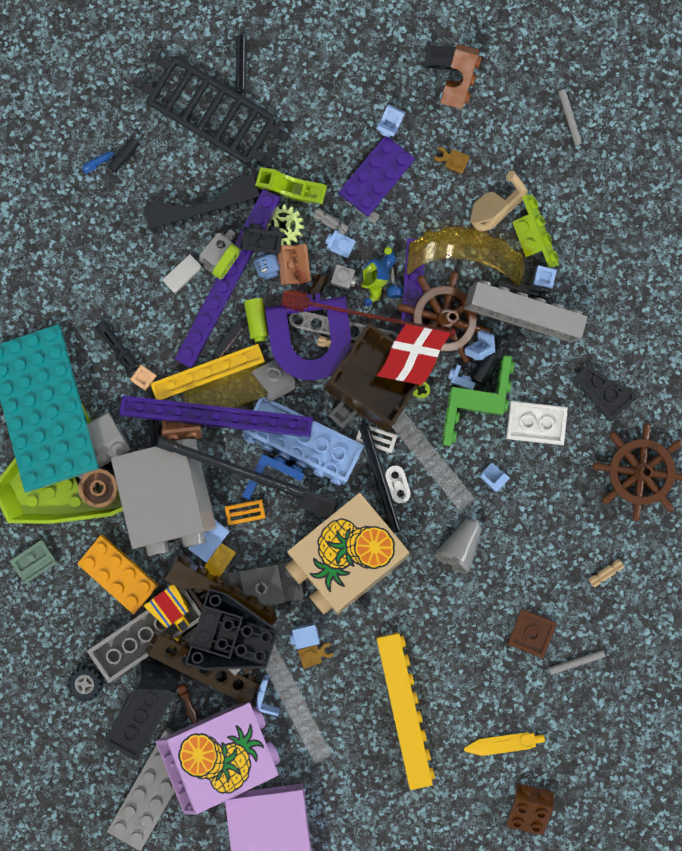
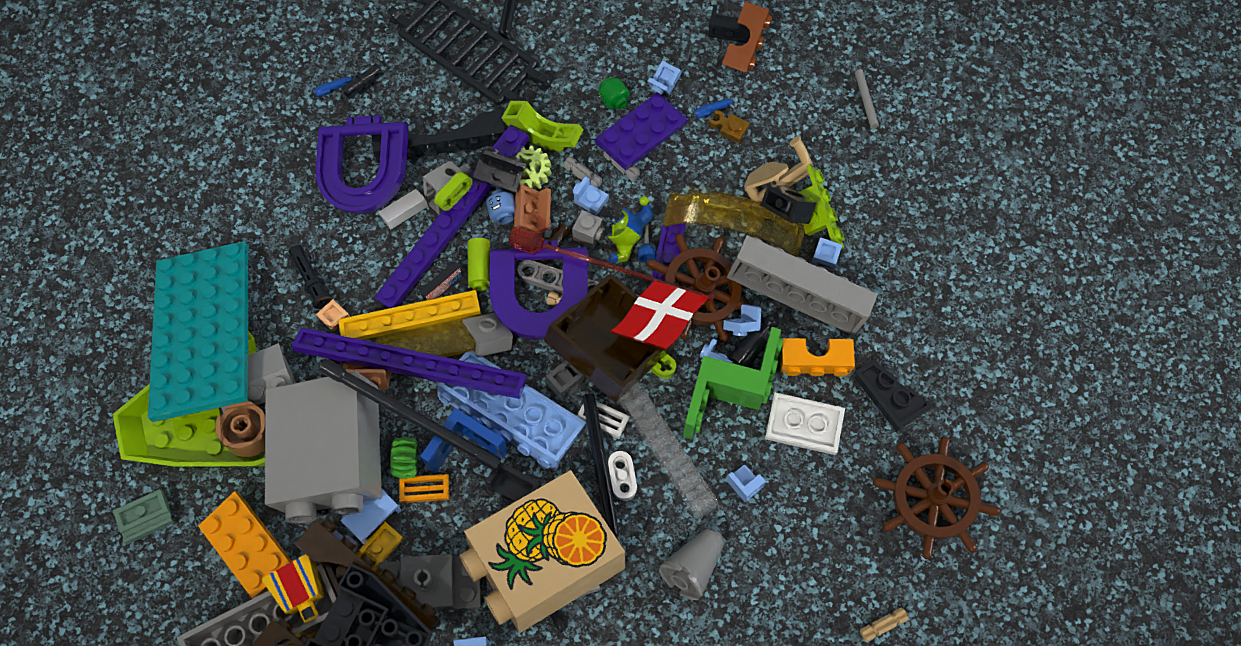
camera: 10 degrees right, 20 degrees down
none -> dark purple piece [316,115,409,214]
none -> bright green gear [390,437,418,479]
none -> green head [598,77,630,110]
none -> blue piece [694,99,733,119]
none -> black brick [761,184,816,224]
none -> light orange arch [779,338,855,377]

